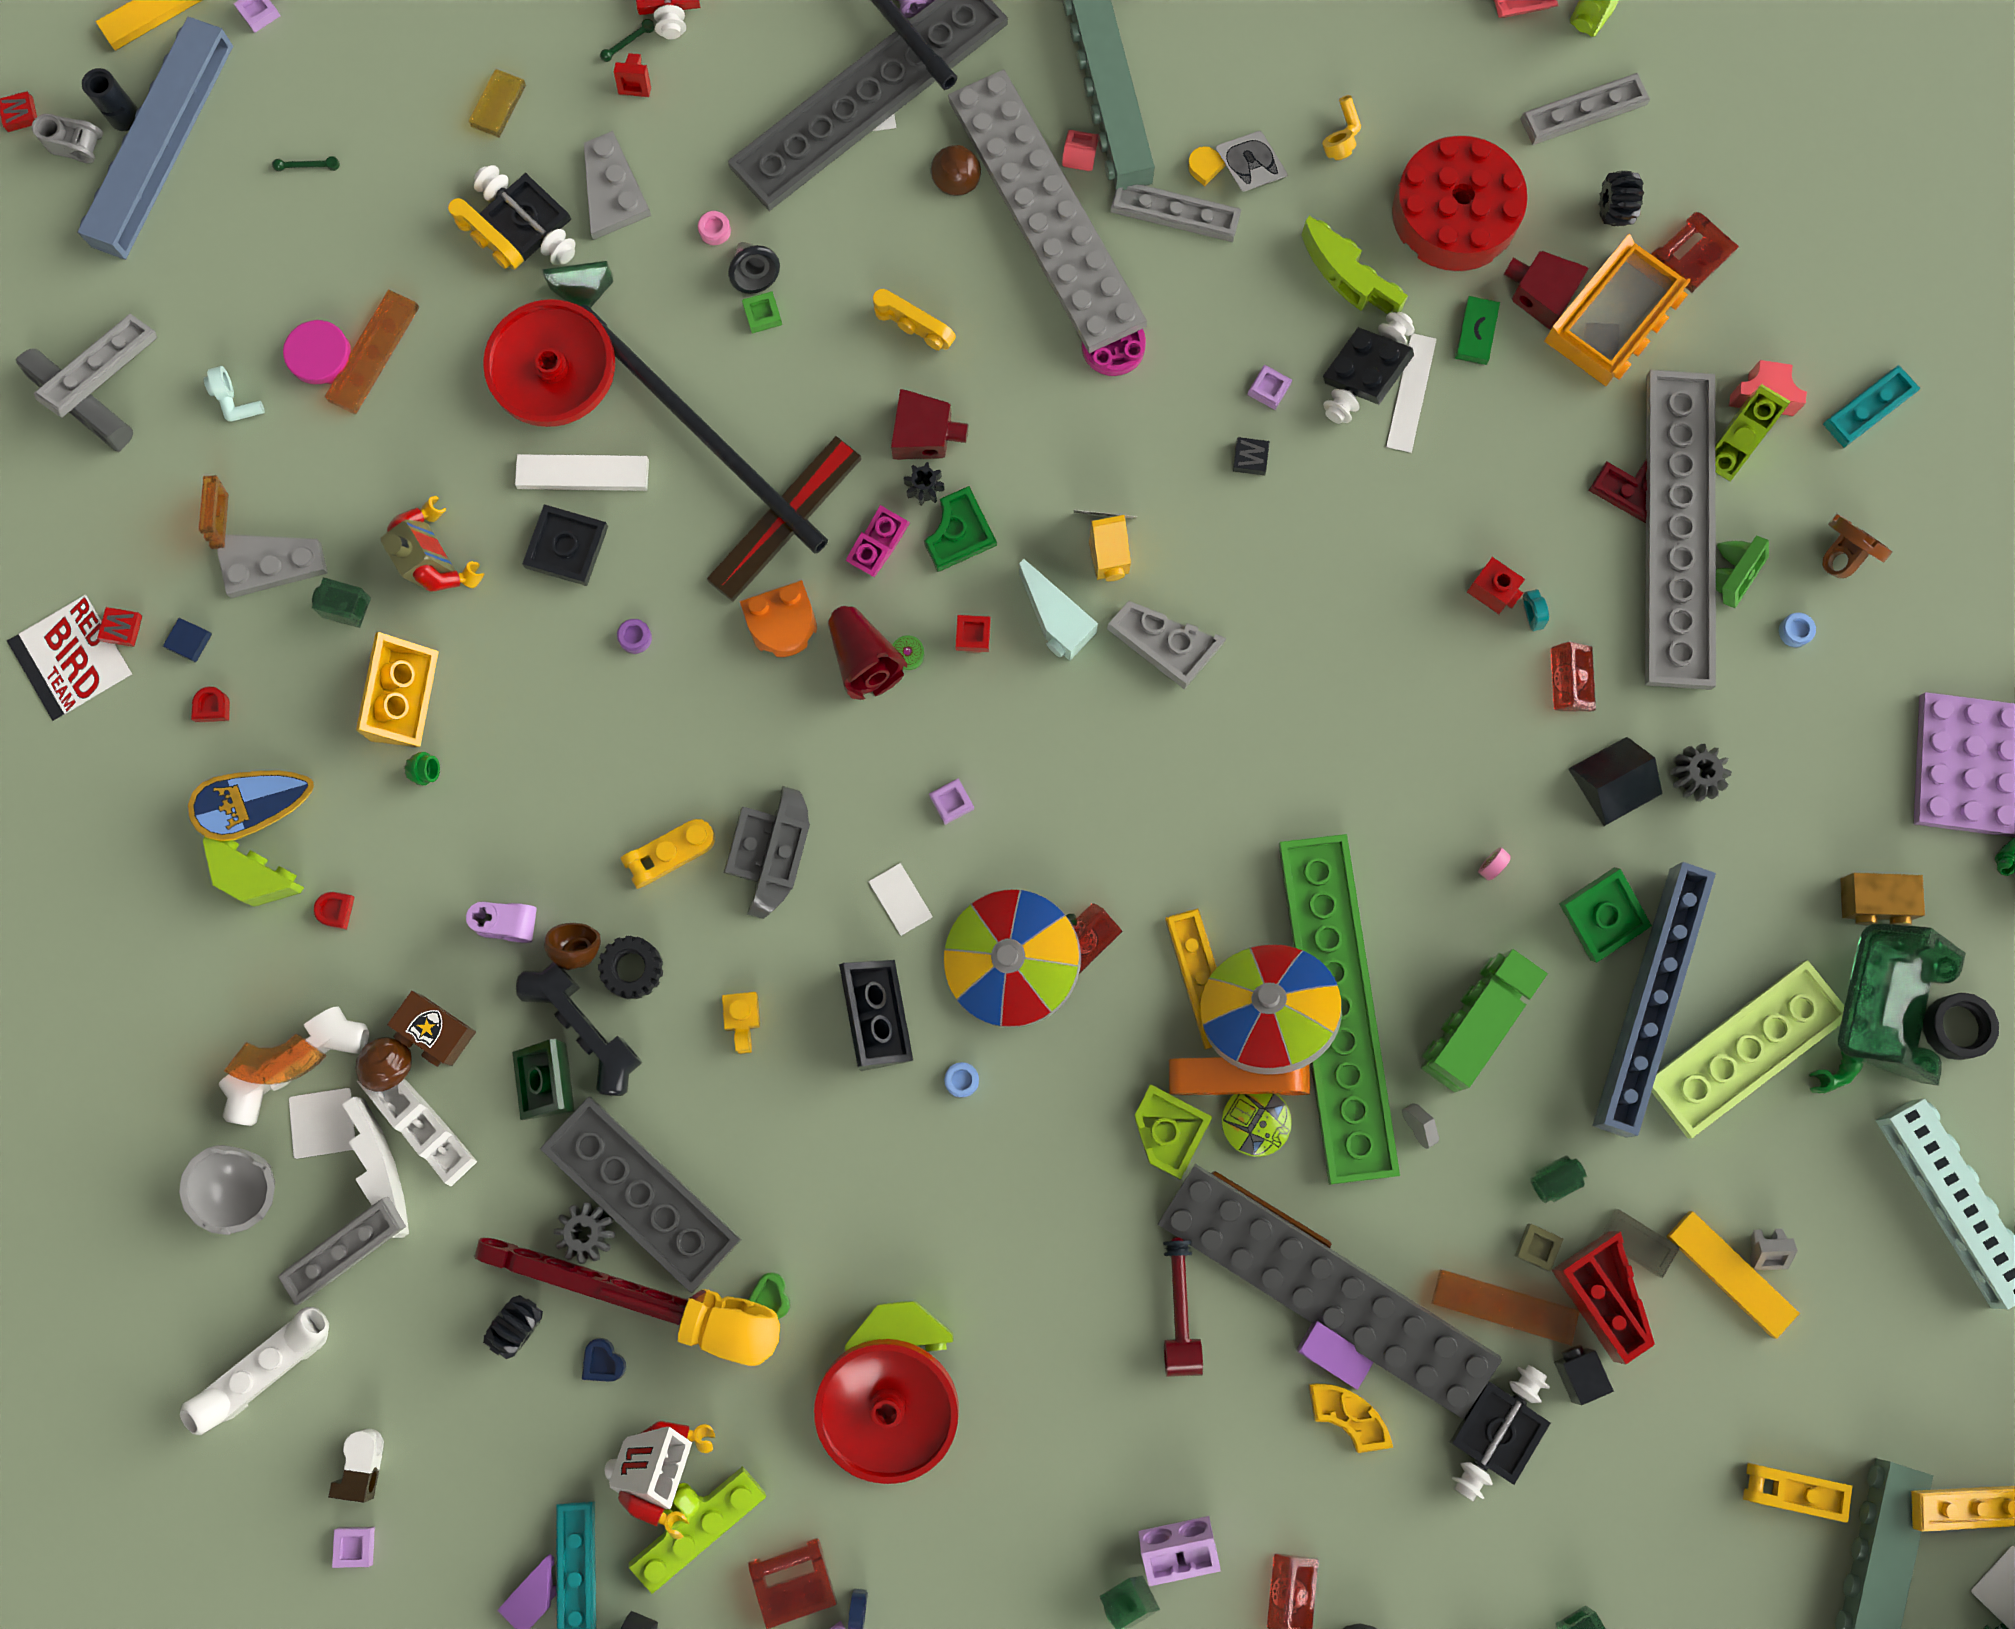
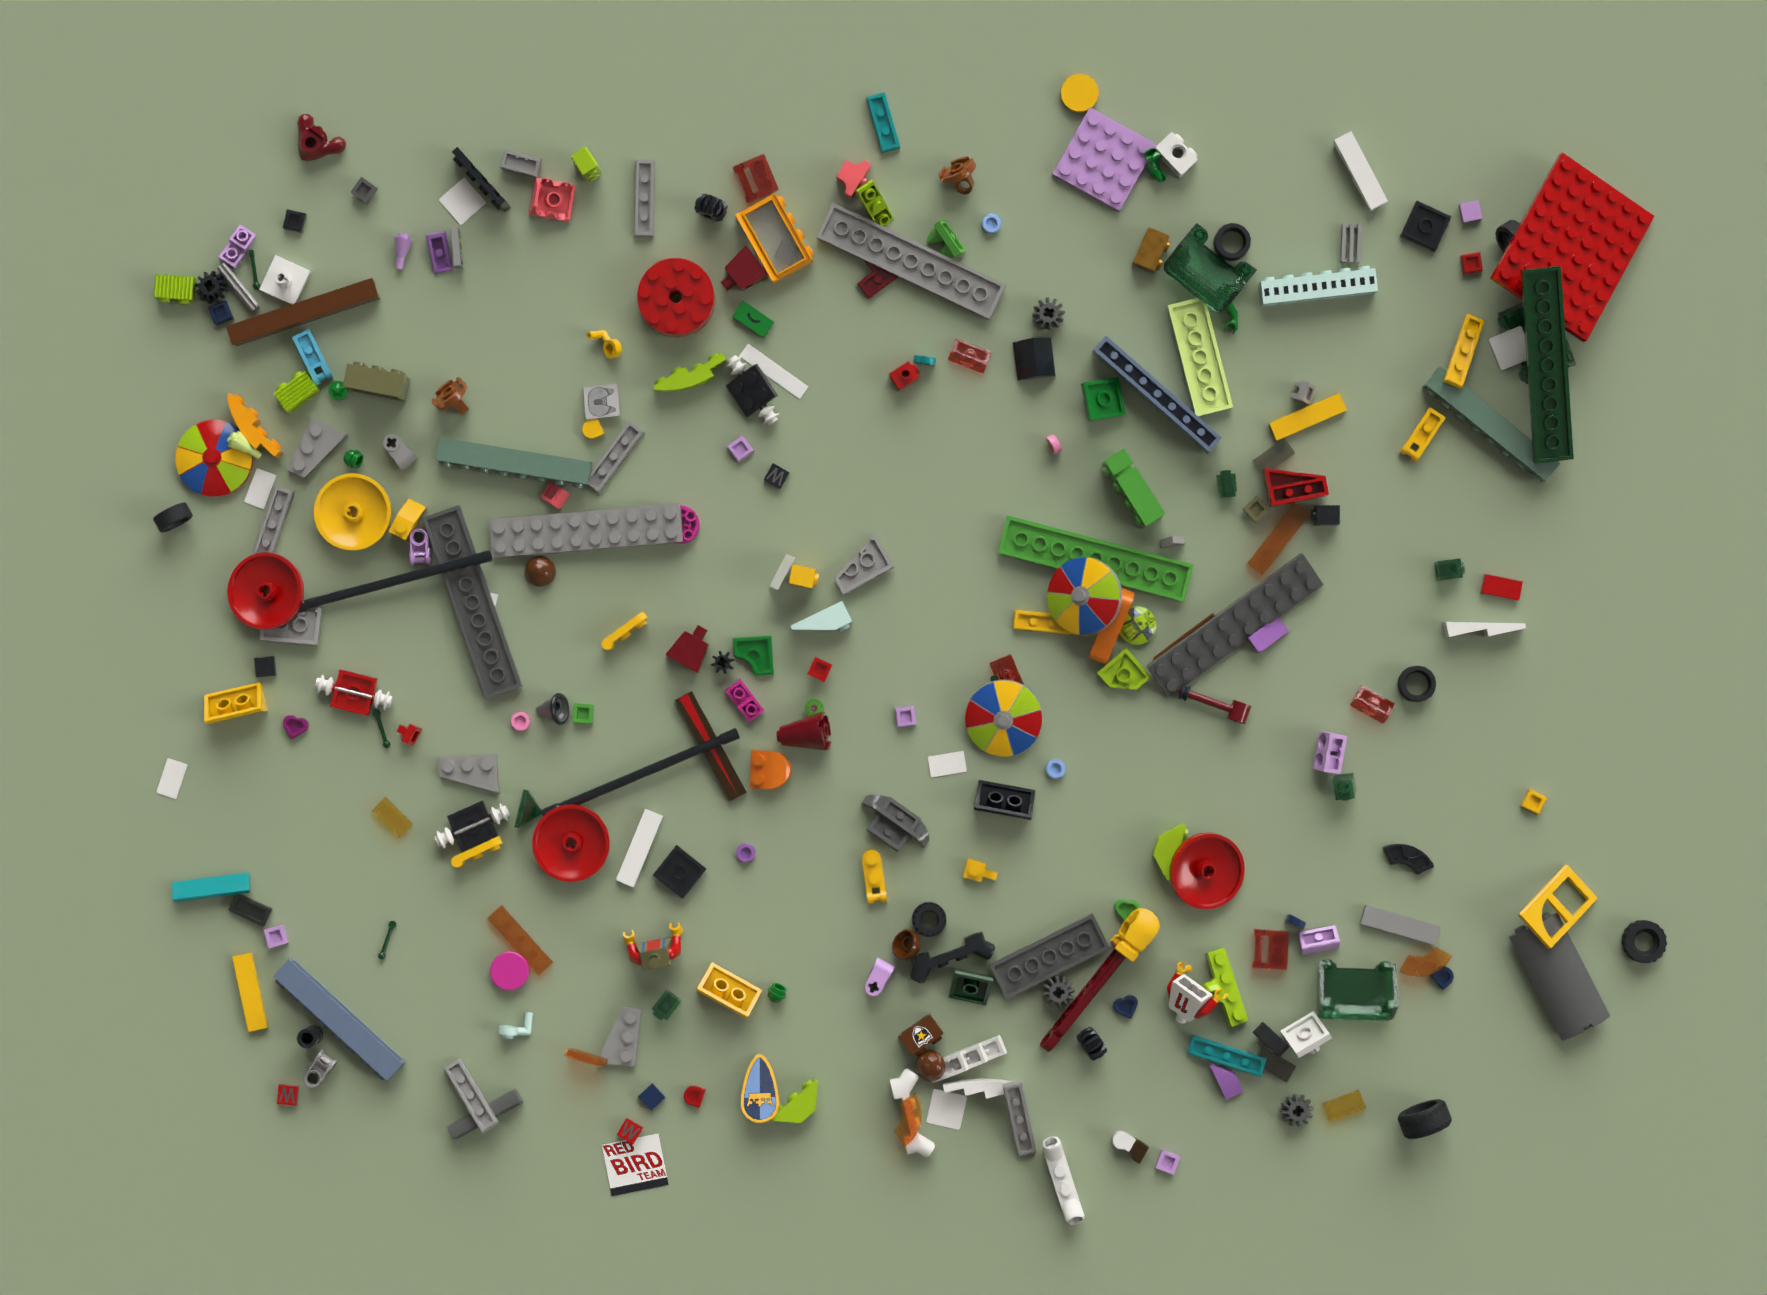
camera: 70 degrees left, 10 degrees up
light grey cylinder [179,1145,275,1235] -> none
red tile [314,892,355,930] -> none
yellow tile [1308,1383,1393,1453] -> none
black plate [1450,1365,1551,1502] -> none

